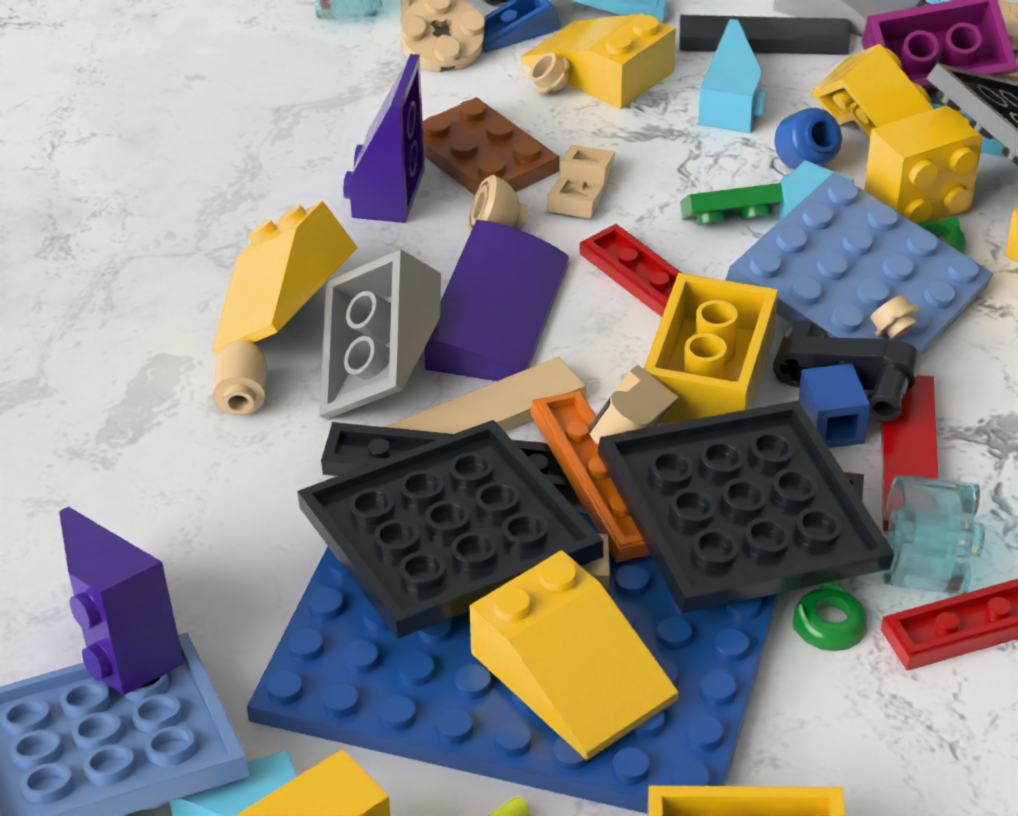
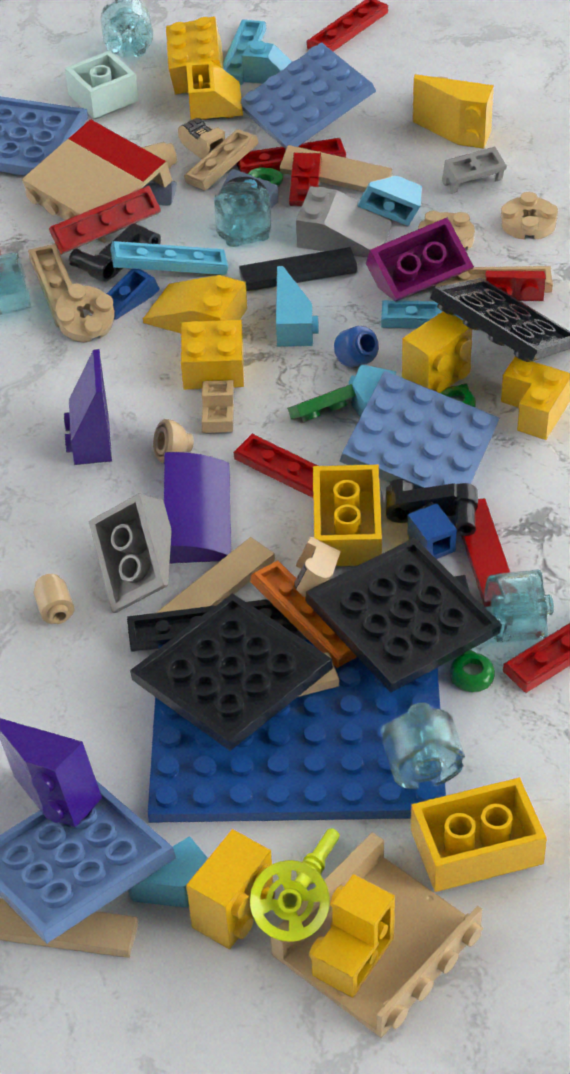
camera: 15 degrees left, 5 degrees up
yellow slope [212,201,358,356] -> none
dark orange plate [423,97,559,195] -> none
yellow slope [470,550,679,760] -> none
tan plate [529,52,569,94] -> none
yellow brick [810,44,934,139] -> none
tan plate [870,295,919,340] -> none
none -> yellow brick [181,320,244,390]
none -> clear light blue brick [380,703,465,789]

